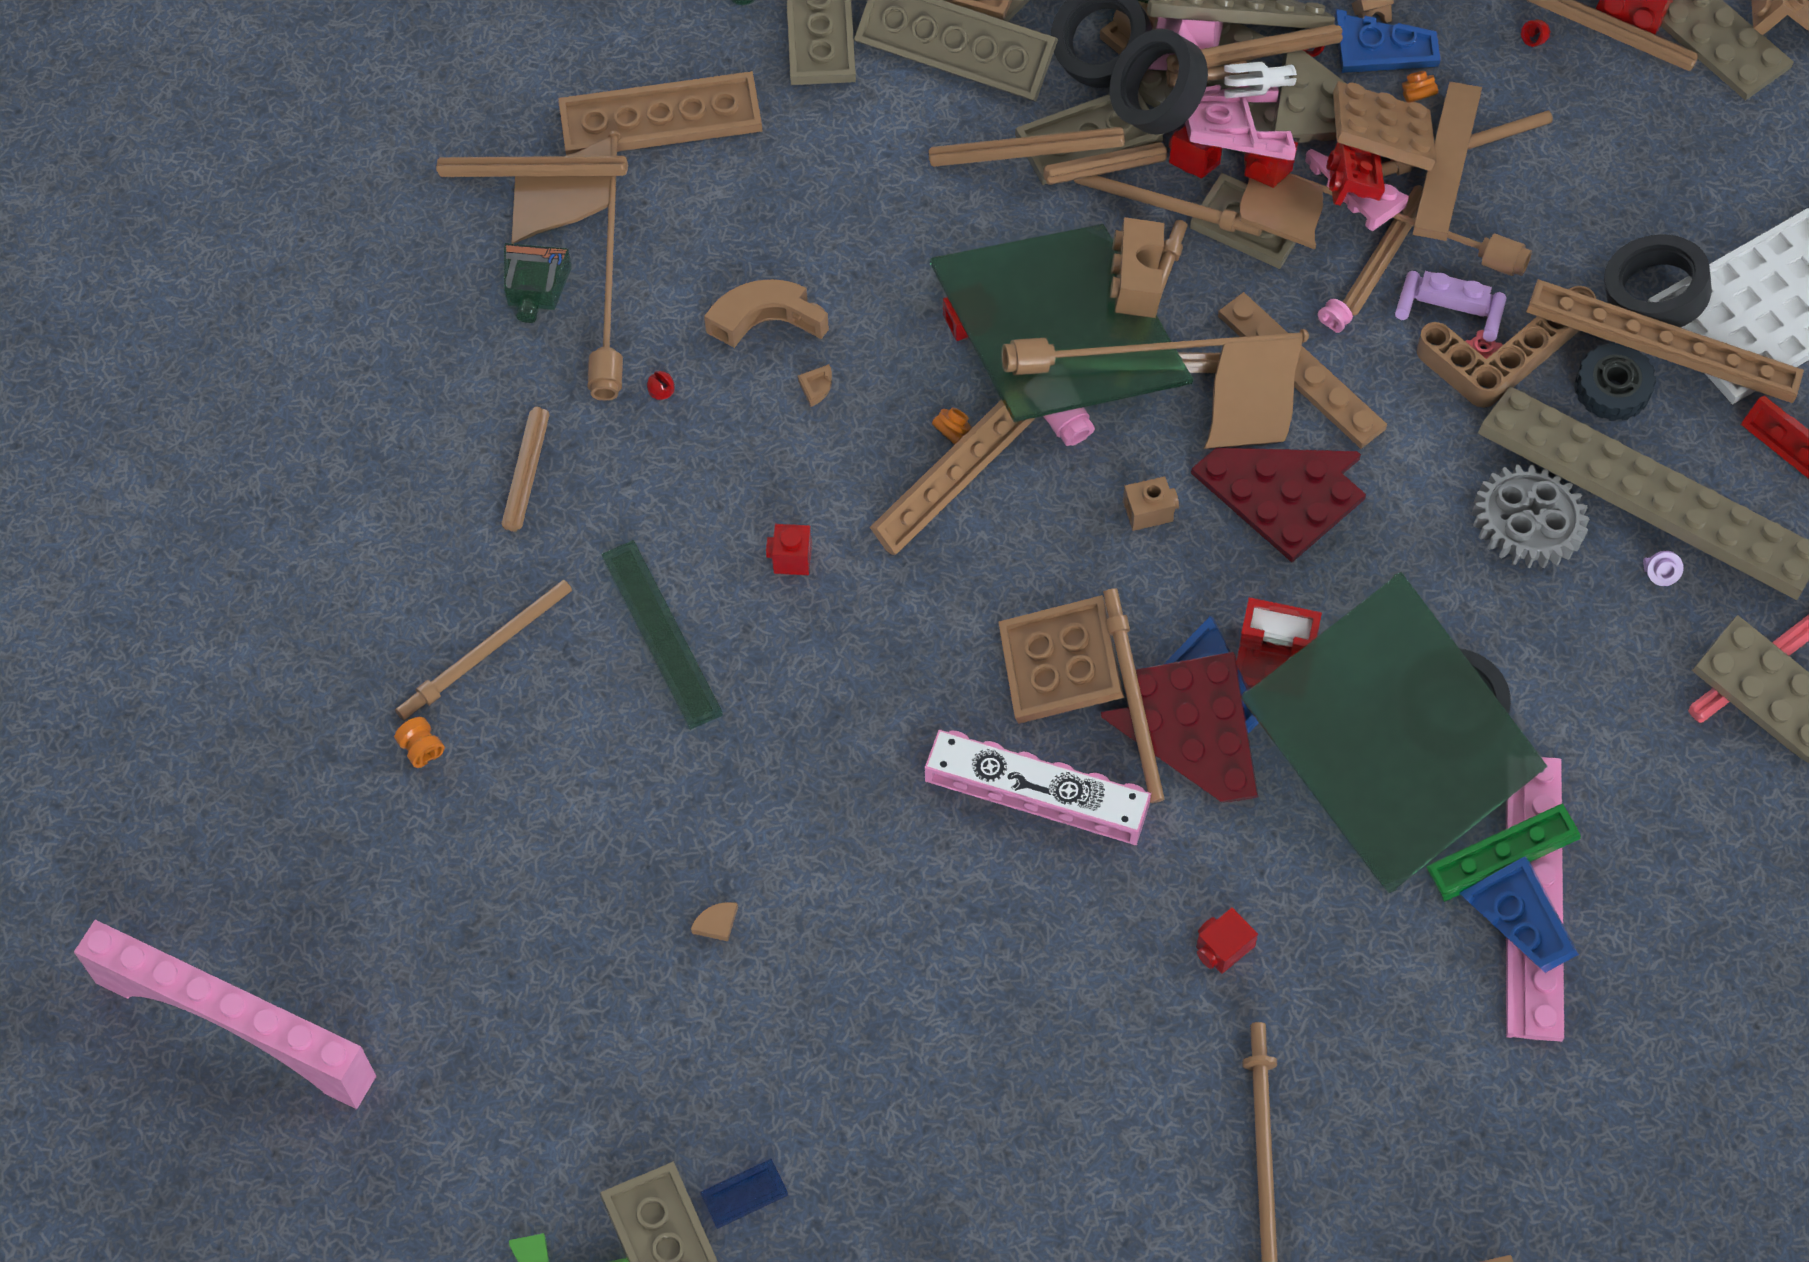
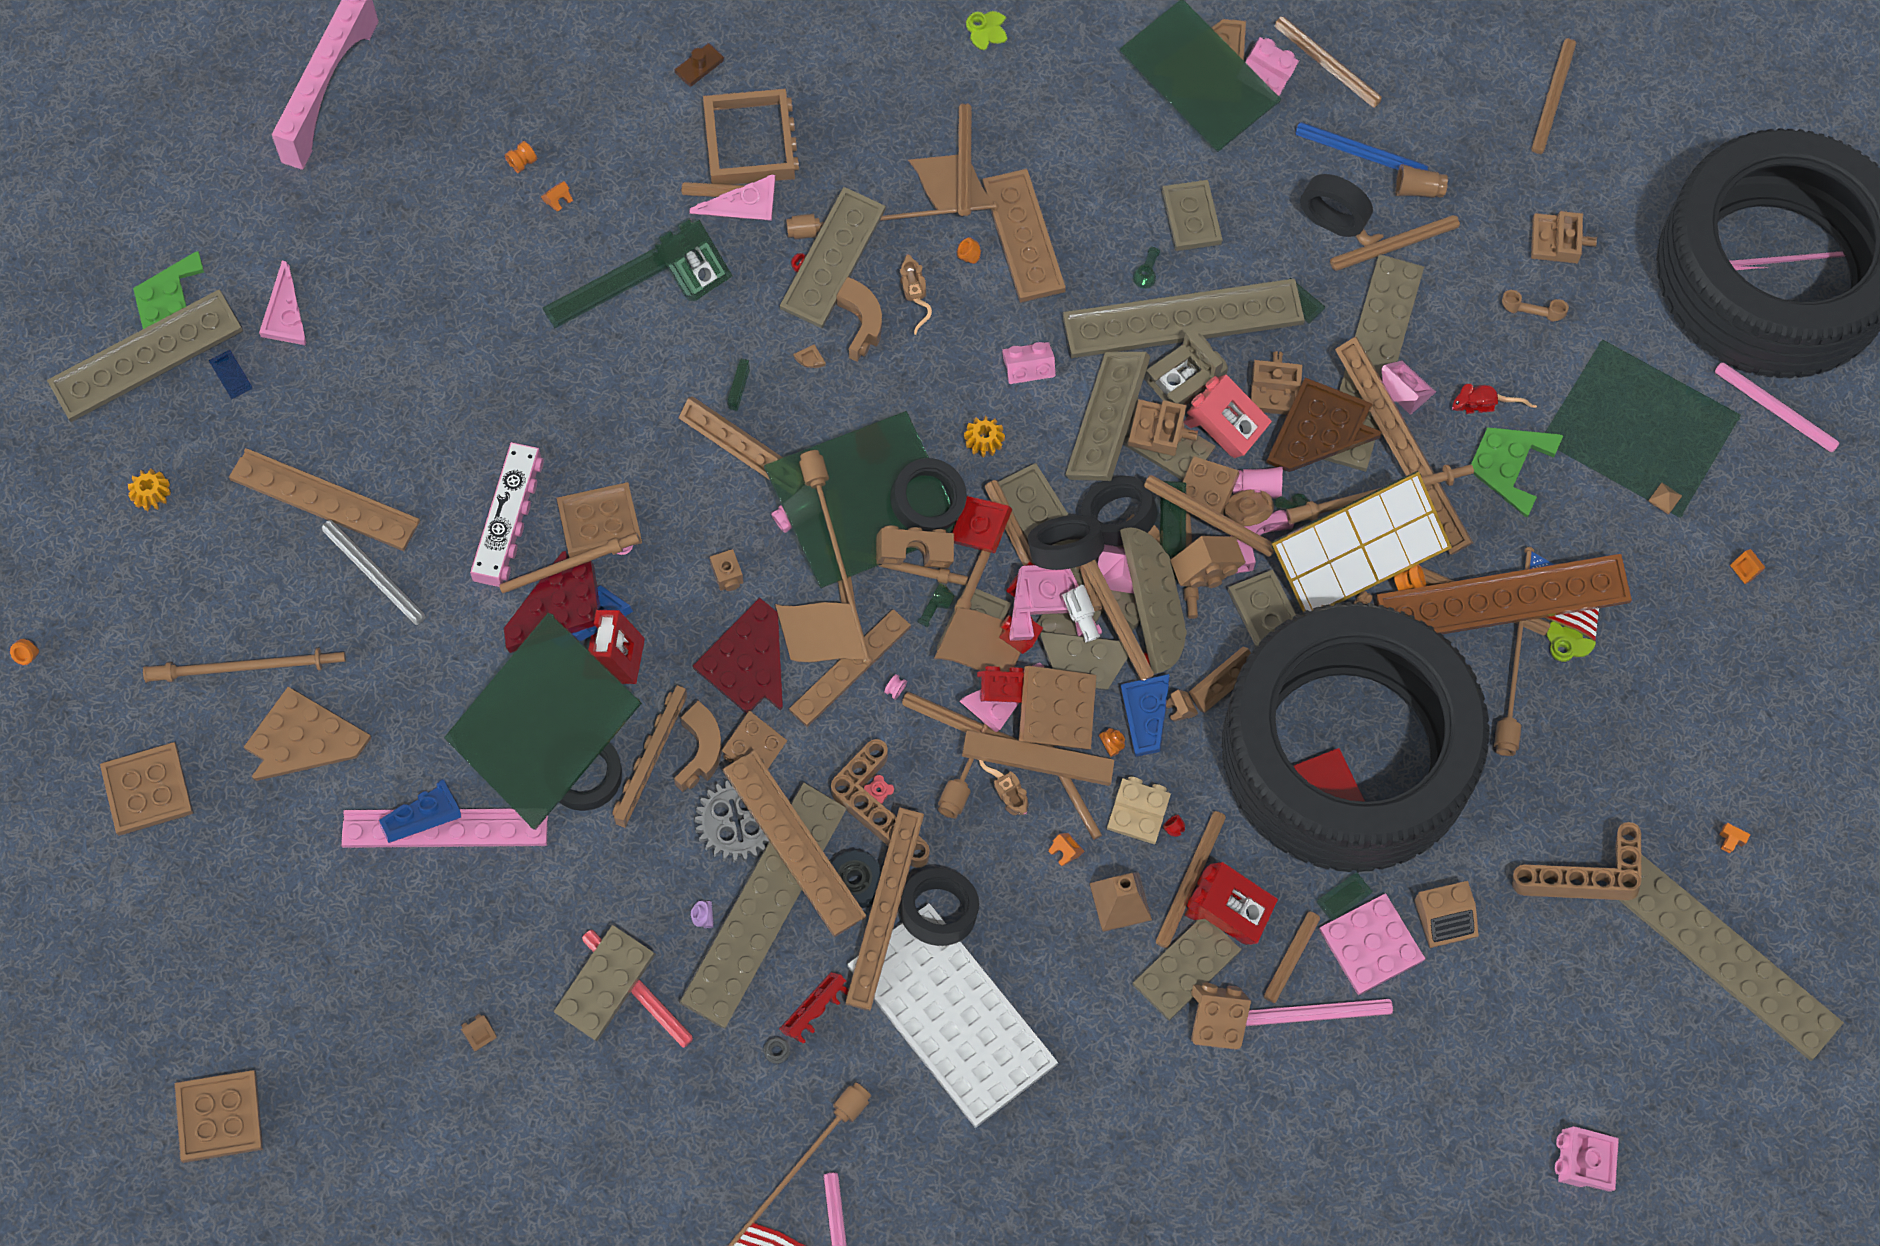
camera: 80 degrees right, 5 degrees up
medium nougat bar [395,580,572,721] -> none
clear green torso [504,243,572,323] -> none
medium nougat tile [691,902,738,941] -> none
red brick [766,524,812,575] -> none
medium nougat axle [929,127,1125,167] -> none
orange plate [932,407,971,444] -> none
red brick [1196,907,1258,974] -> none
lavender plate [1395,271,1506,342] -> none
green tile [1426,803,1581,902] -> none
none -> medium nougat plate [229,448,420,551]
none -> medium nougat wing [244,687,371,781]
none -> bright pink wing [259,261,306,345]
none -> light grey axle [322,520,426,625]
none -> orange tile [540,181,573,211]
none -> medium nougat plate [613,685,687,828]
none -> clear green brick [652,218,733,302]
none -> medium nougat arch [674,701,722,792]
none -> reddish brown tile [675,43,724,87]
none -> bright pink wing [690,175,776,221]
none -> medium nougat window [703,89,799,185]
none -> medium nougat hinge [721,711,787,769]
none -> medium nougat plate [723,750,866,938]
none -> clear green tile [728,358,750,411]
none -> dark tan plate [780,187,886,329]
none -> black tyre [890,458,967,532]
none -> medium nougat animal [900,254,932,335]
none -> clear green bar [917,582,955,628]
none -> red tile [952,496,1013,554]
none -> orange tile [957,238,981,264]
none -> light orange gear [964,415,1005,458]
none -> lime plate [966,11,1007,50]
none -> medium nougat animal [979,760,1029,815]
none -> bright pink bracket [1002,342,1055,384]
none -> orange tile [1049,833,1085,866]
none -> medium nougat slope [1090,872,1152,932]
none -> tan plate [1107,777,1171,844]

